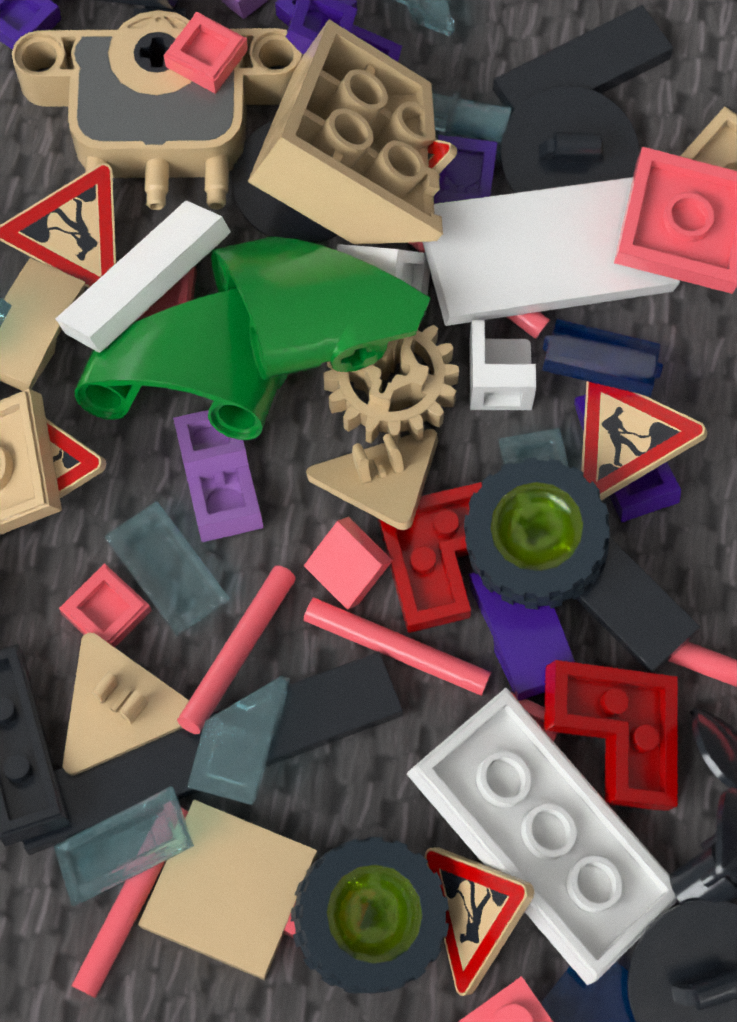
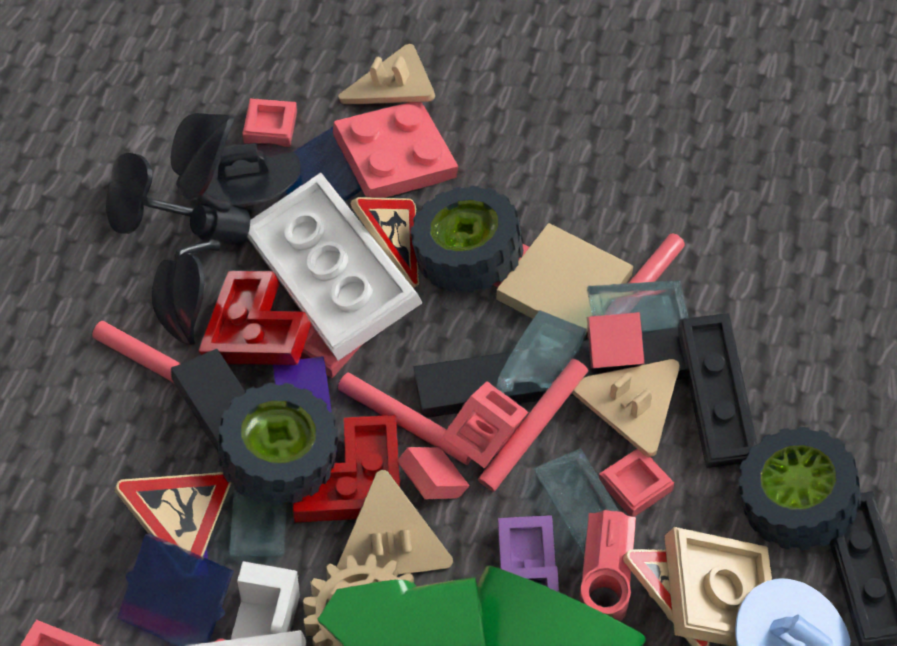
camera: 170 degrees left, 15 degrees down
none -> coral brick [442,382,529,468]
none -> coral piece [579,510,636,622]
none -> coral tile [586,312,644,368]

